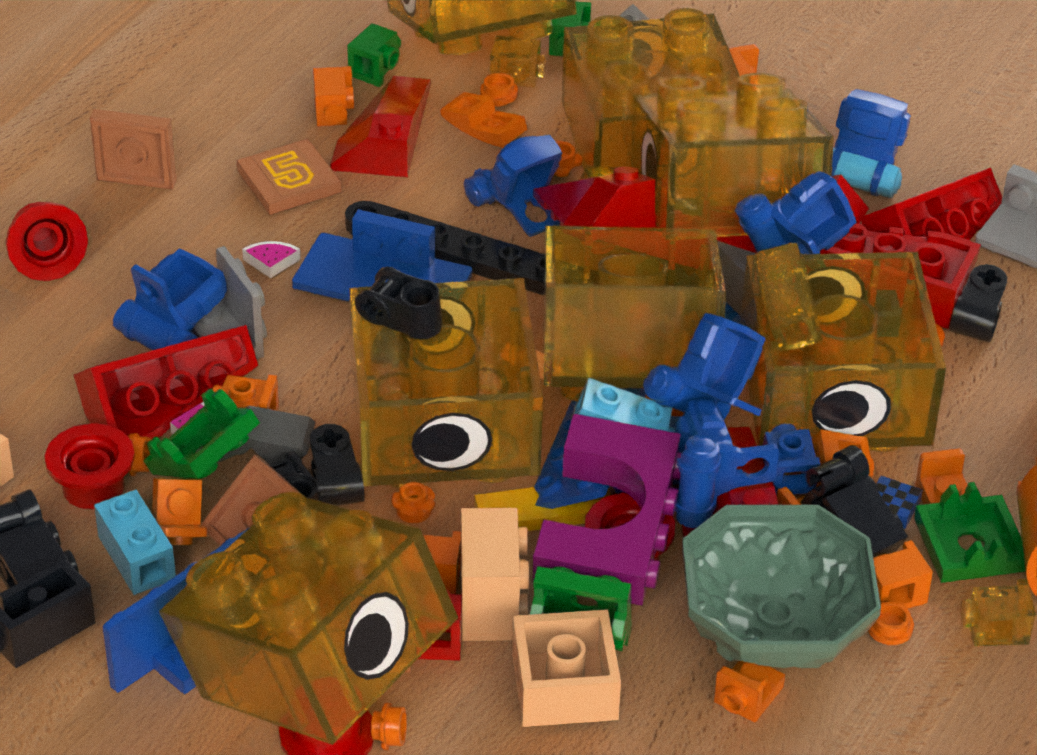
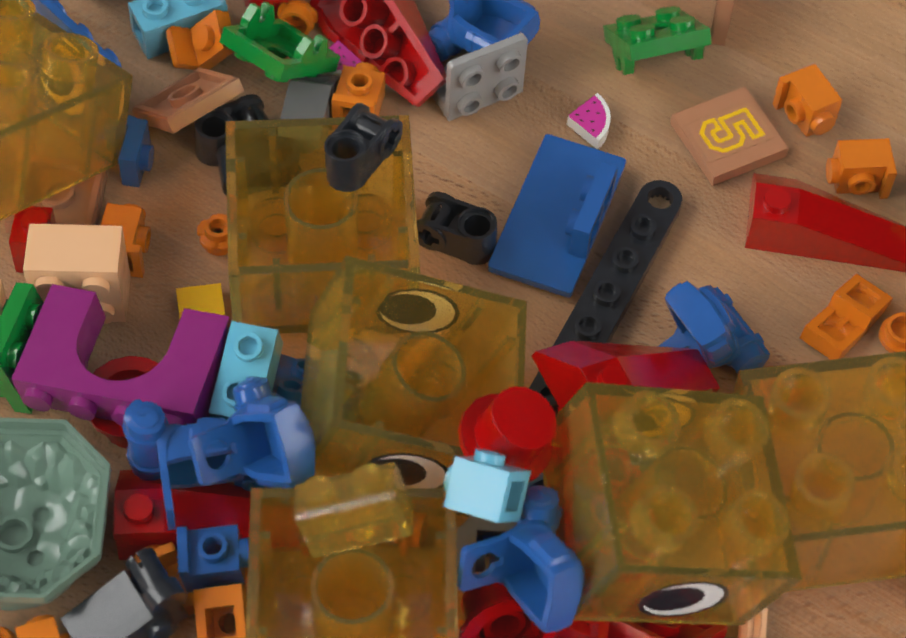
camera: 90 degrees right, 15 degrees up
none -> medium azure brick [443,449,531,523]
none -> red piece [458,386,557,483]
none -> green piece [603,6,712,75]
none -> orange brick [772,64,842,137]

